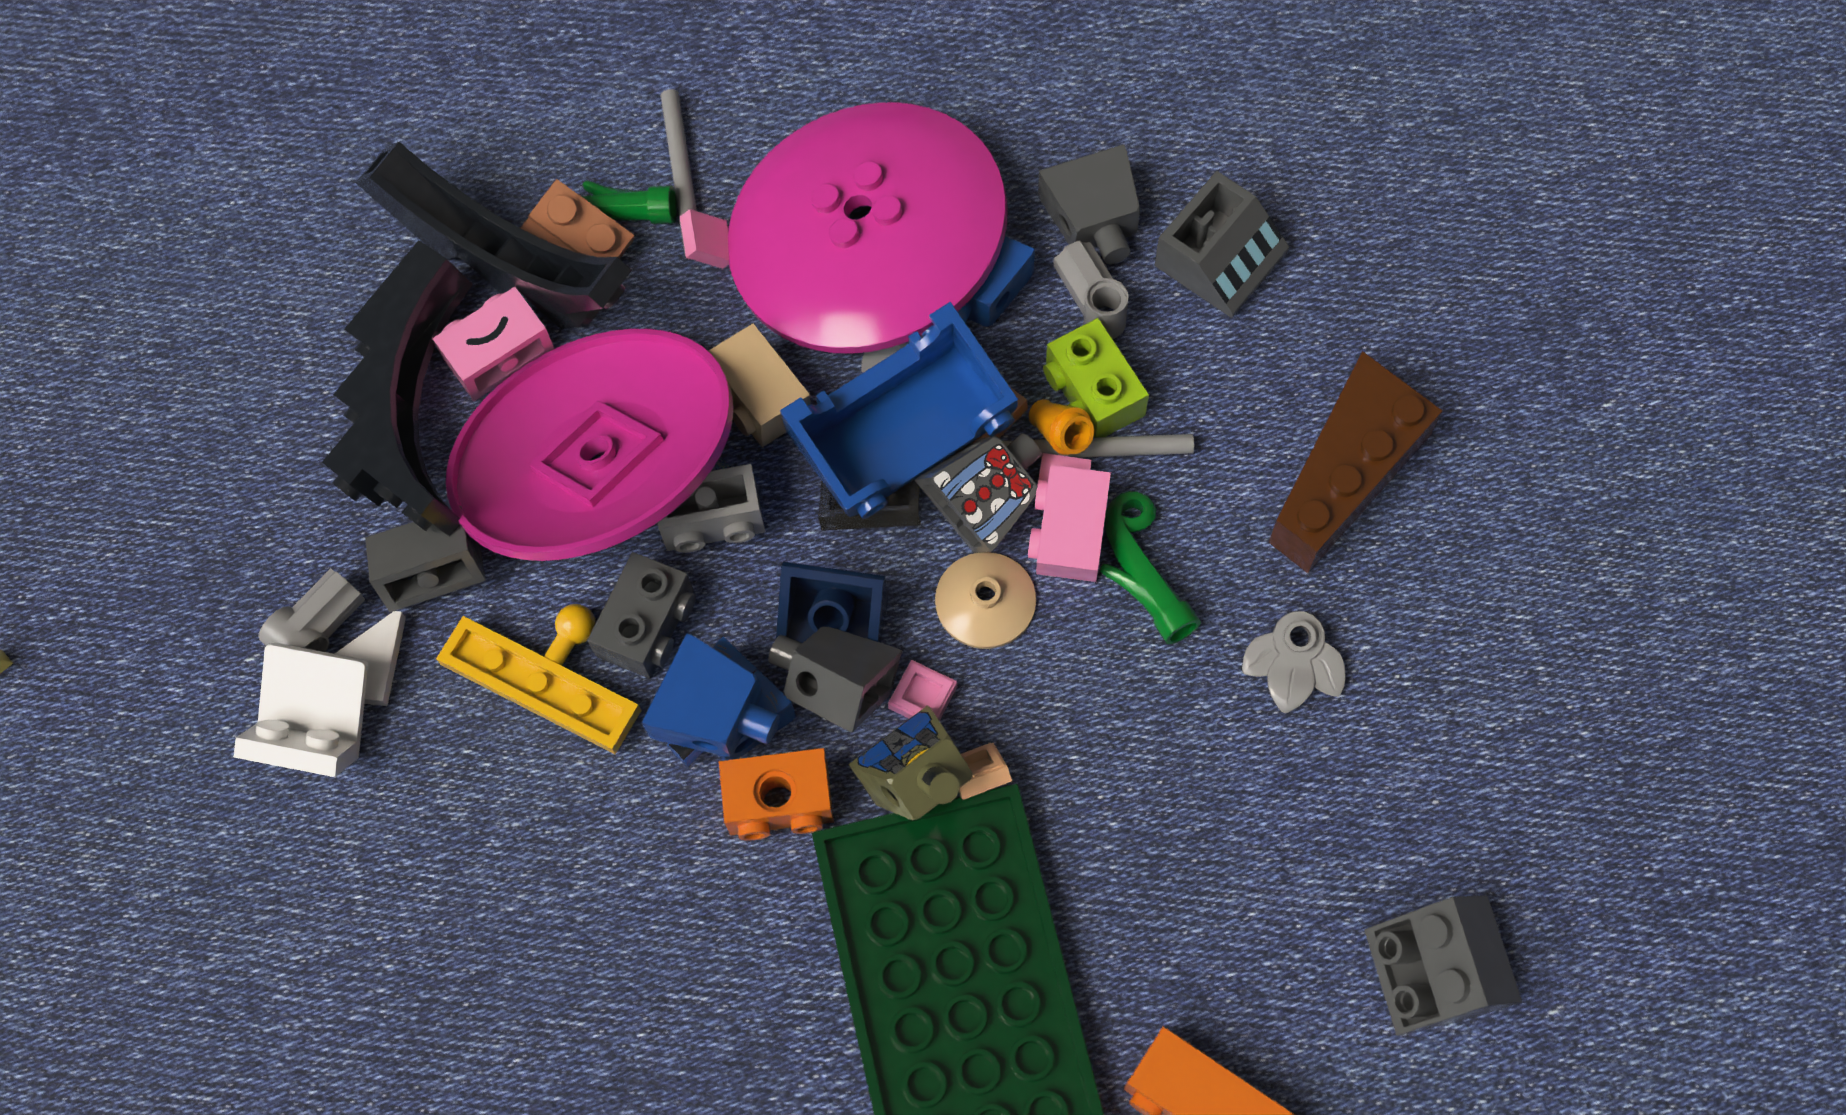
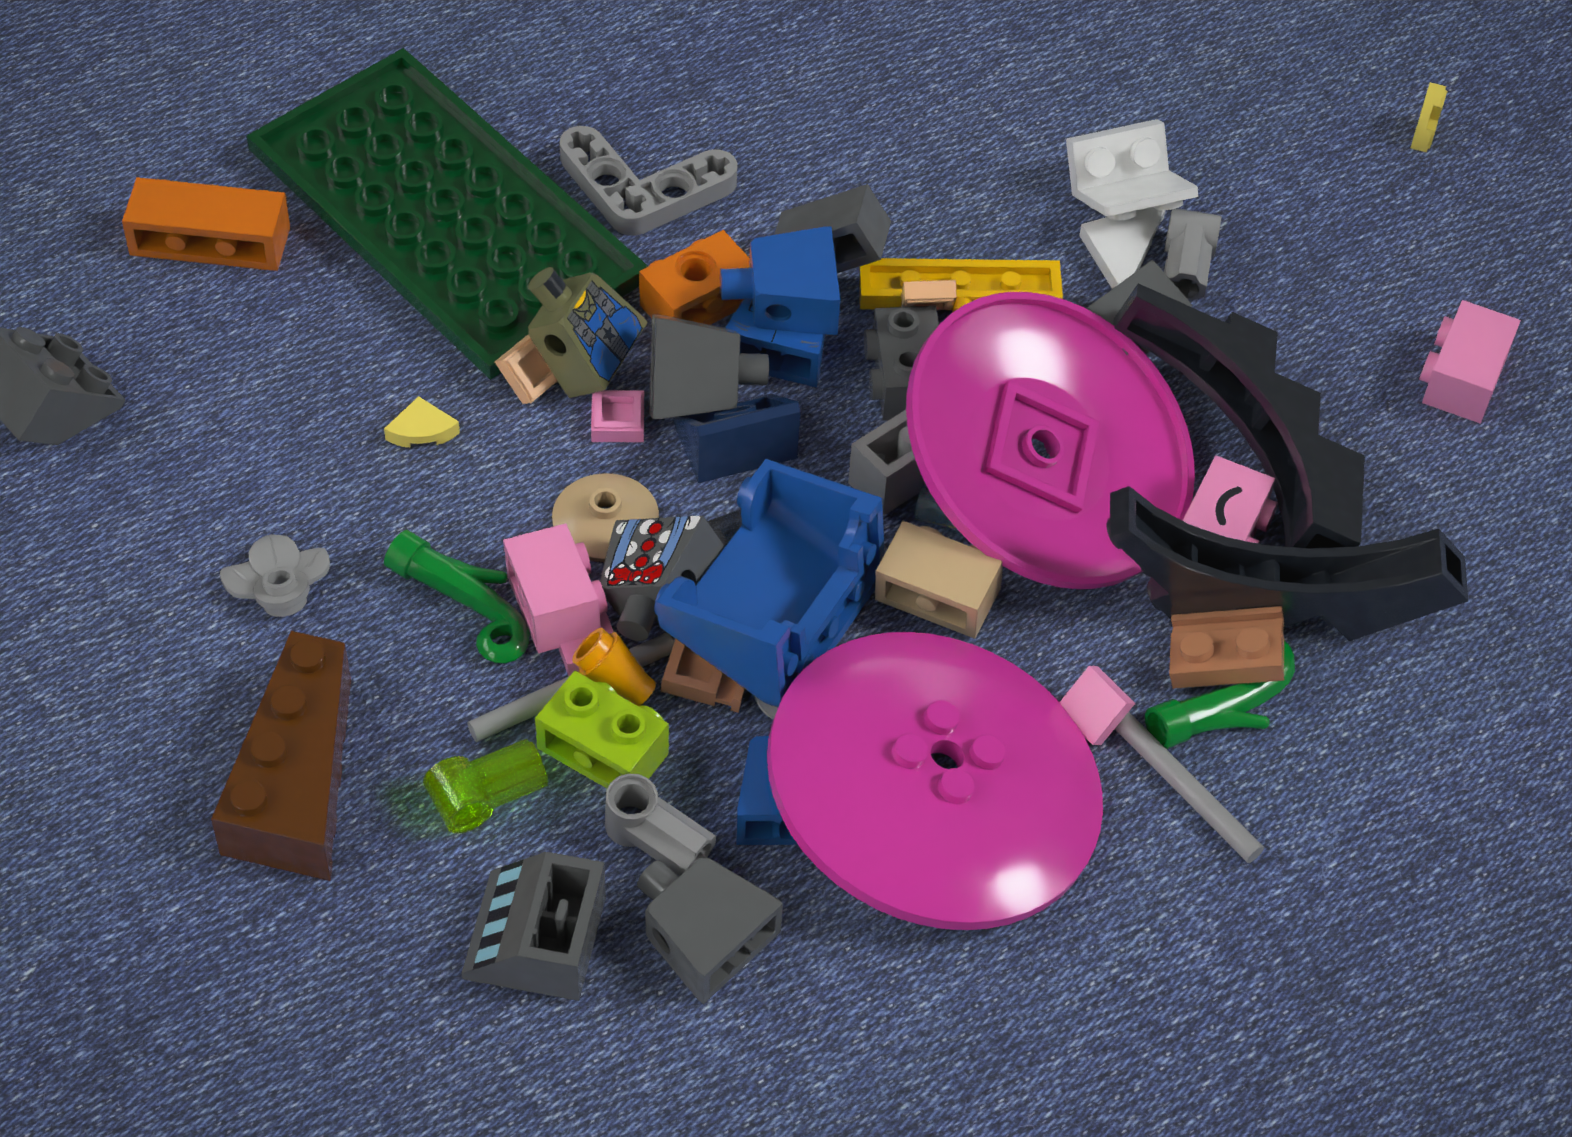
camera: 145 degrees right, 15 degrees down
none -> light yellow tile [384,396,460,448]
none -> clear neon green piece [423,738,548,834]
none -> light grey beam [560,126,738,236]
none -> dark grey brick [774,184,891,273]
none -> light nougat tile [901,280,956,310]
none -> bright pink brick [1419,300,1521,424]

